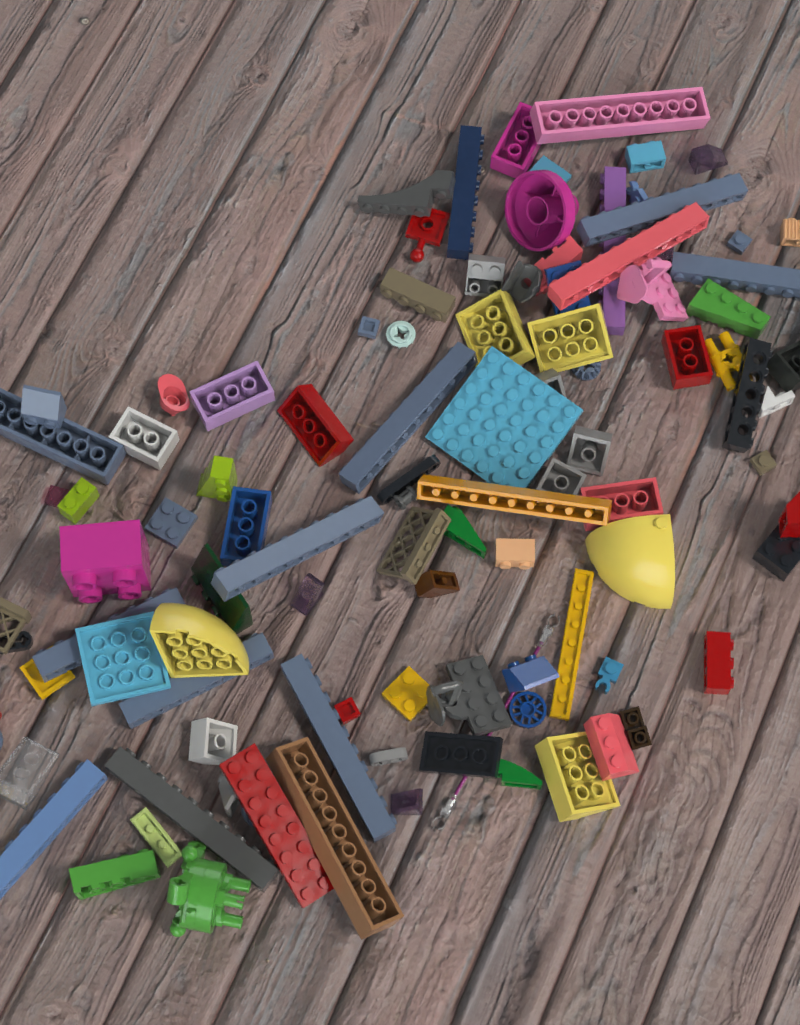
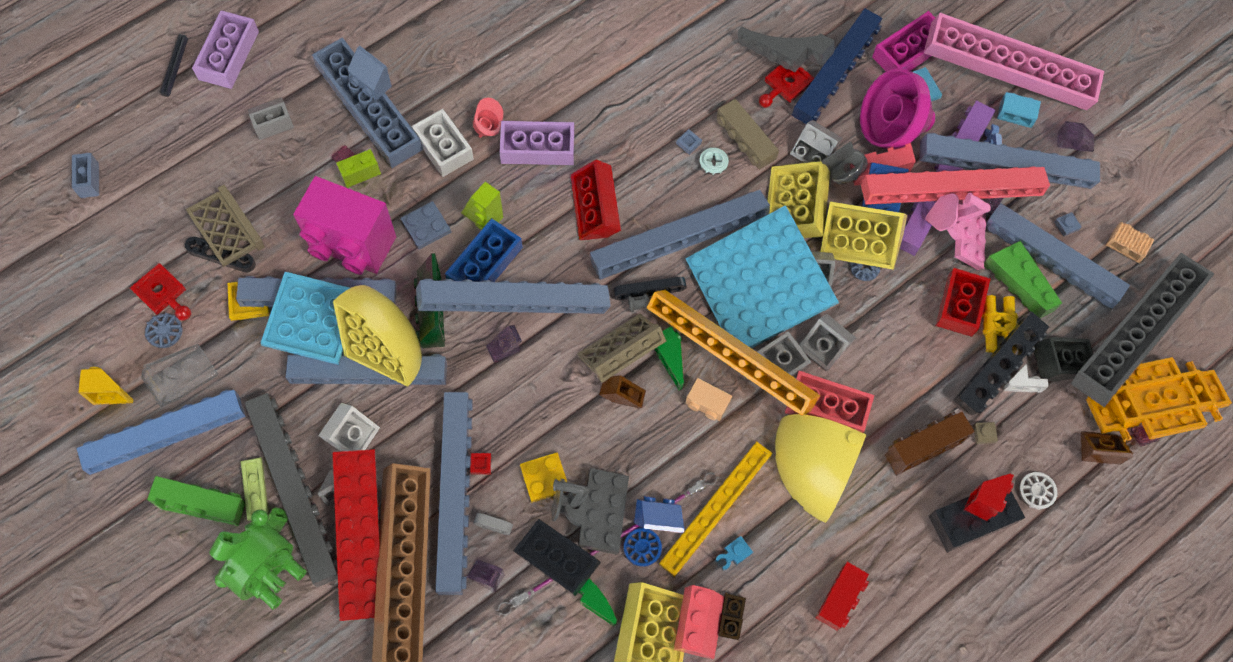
camera: 25 degrees right, 0 degrees up
none -> reddish brown brick [885,411,975,476]

